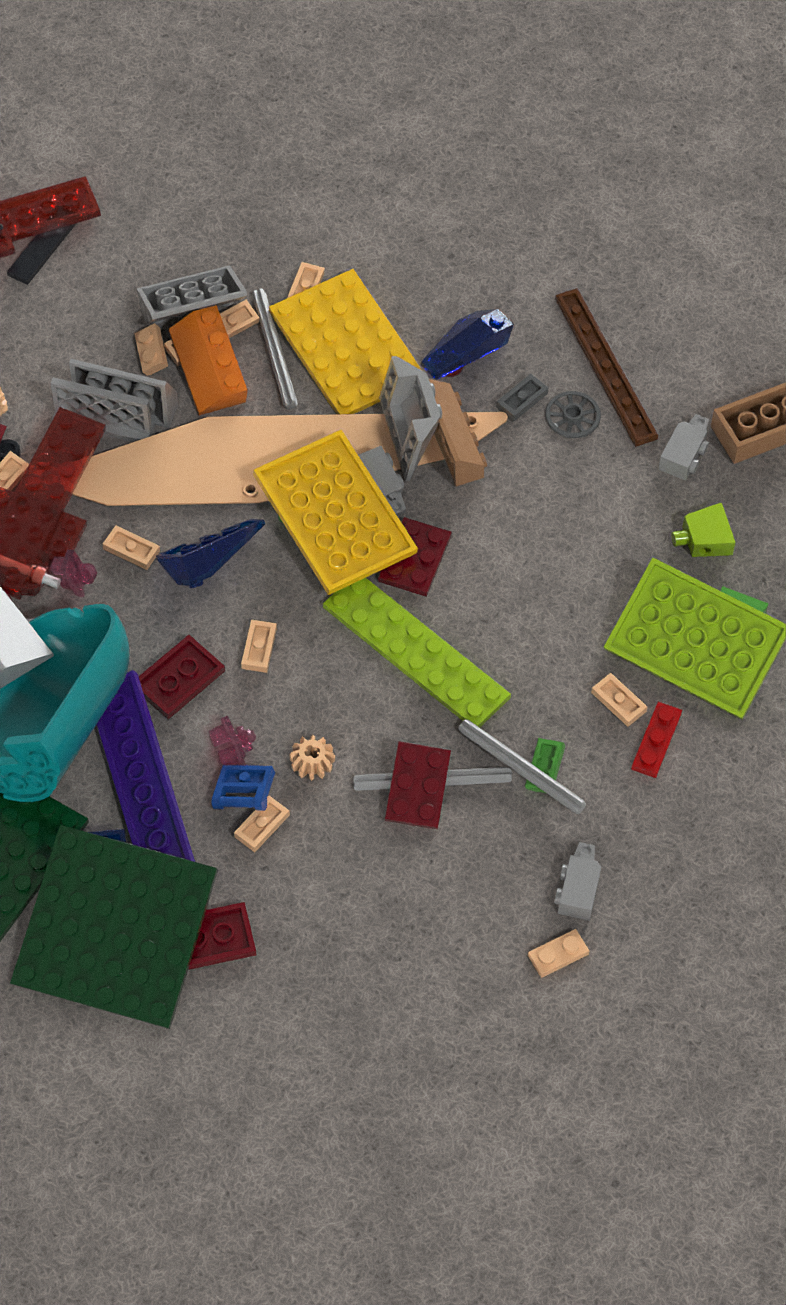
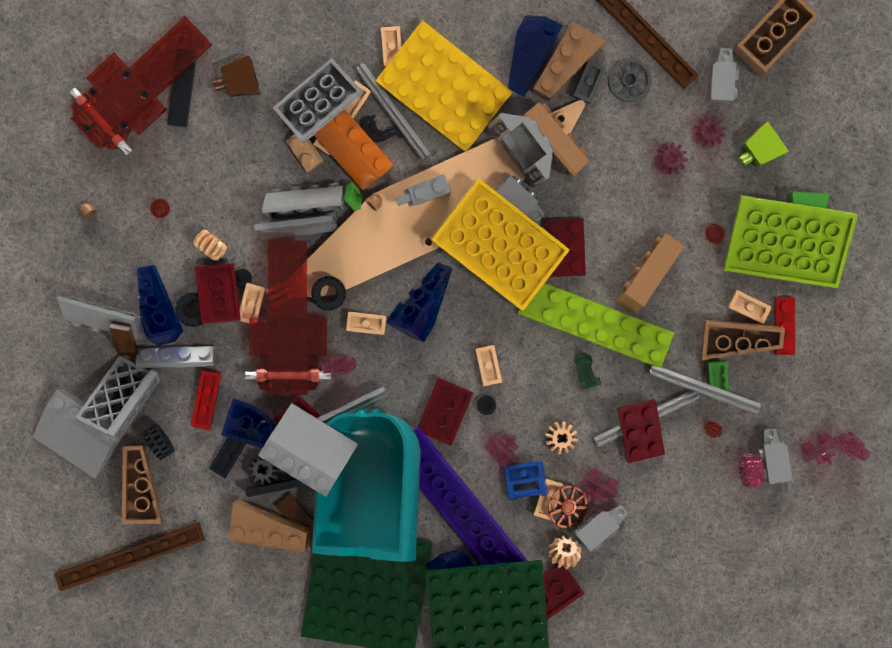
camera: 20 degrees left, 30 degrees up
light nougat plate [528,929,590,978] -> none
none -> reddish brown torso [212,56,261,97]
none -> black tyre [311,276,346,311]
none -> bright green plate [344,183,363,211]
none -> black piece [361,114,402,143]
none -> medium nougat hinge [365,194,382,211]
none -> light grey hinge [396,174,451,207]
none -> black tile [477,396,496,415]
none -> medium nougat wedge [532,21,606,102]
none -> copper wheel [548,485,589,528]
none -> light nougat gear [548,535,581,570]
none -> clear green leg [574,352,601,389]
none -> light grey hinge [574,504,628,552]
none -> clear pink hips [580,468,618,503]
none -> medium nougat wedge [615,233,685,314]
none -> clear pink gear [654,142,688,175]
none -> clear pink gear [693,115,726,148]
none -> medium nougat wedge [700,320,785,360]
none -> clear red plate [703,421,723,438]
none -> clear red plate [705,224,725,243]
none -> clear pink gear [738,454,765,487]
none -> clear pink hips [801,431,838,466]
none -> clear pink hips [836,432,870,461]

